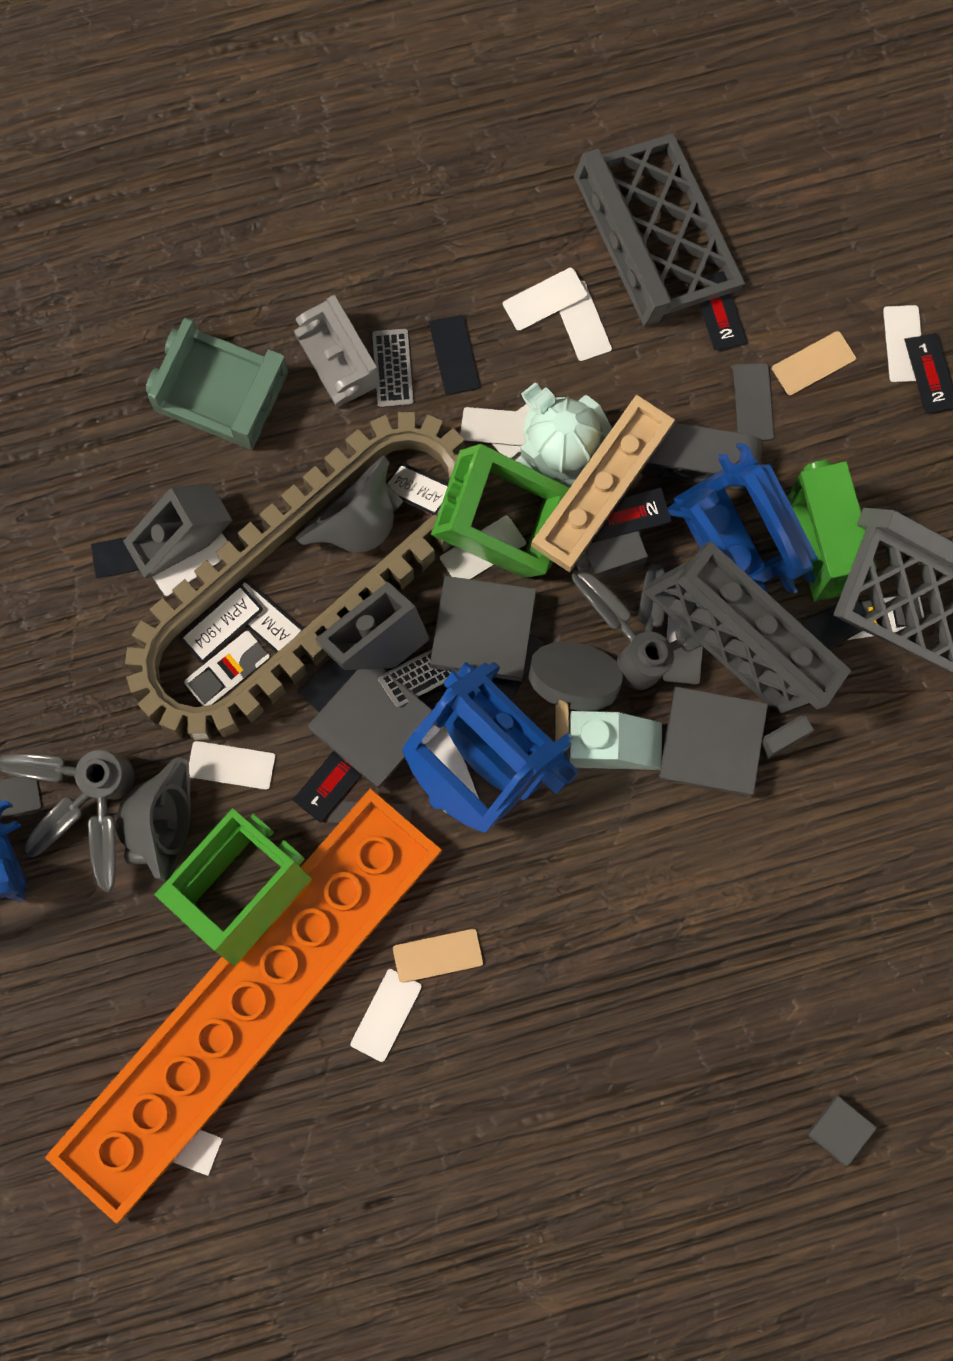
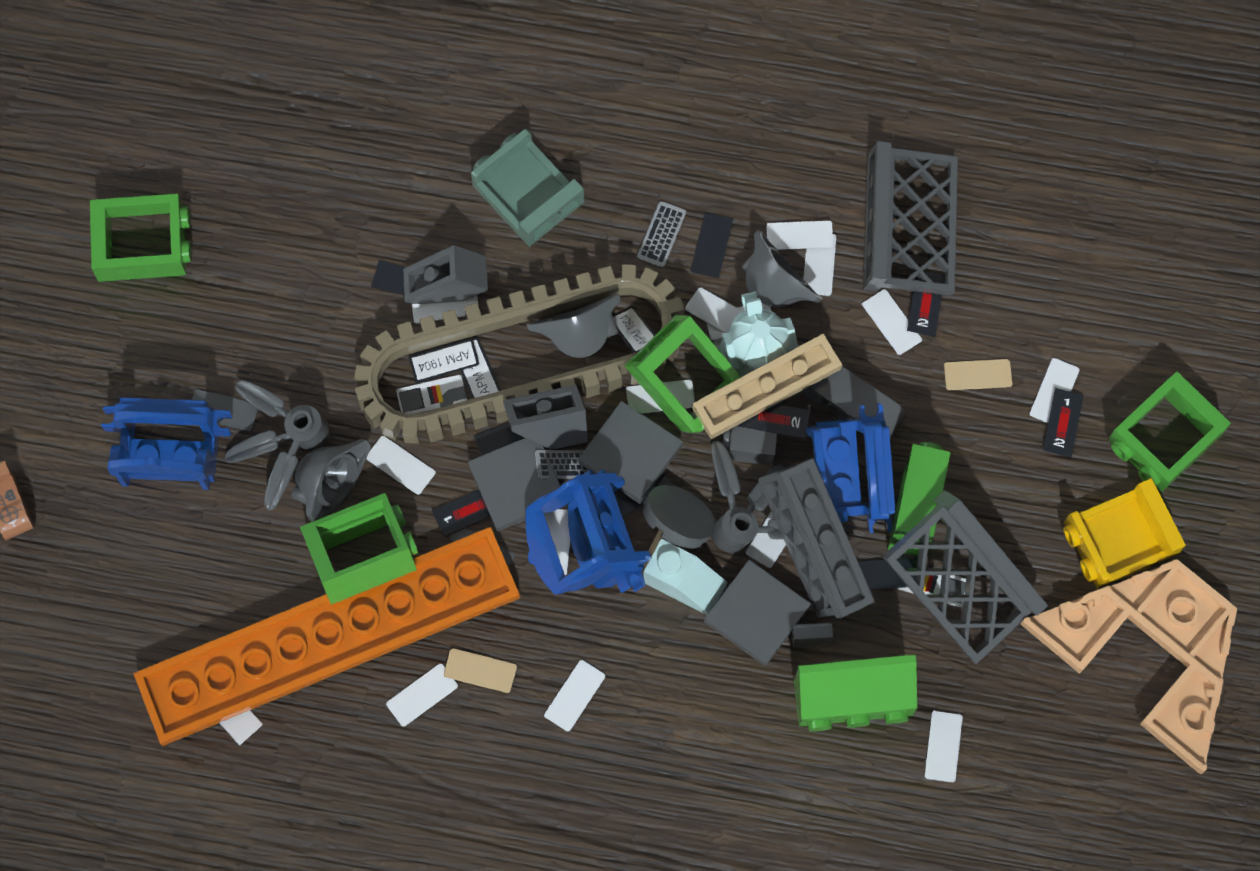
camera: 25 degrees right, 5 degrees down
light grey hinge [294,294,380,408] -> none
dark grey sticker [733,363,774,440] -> none
none -> white sticker [544,660,605,731]
none -> dark grey hat [742,230,822,308]
none -> bright green slope [793,654,917,731]
none -> white sticker [862,289,922,355]

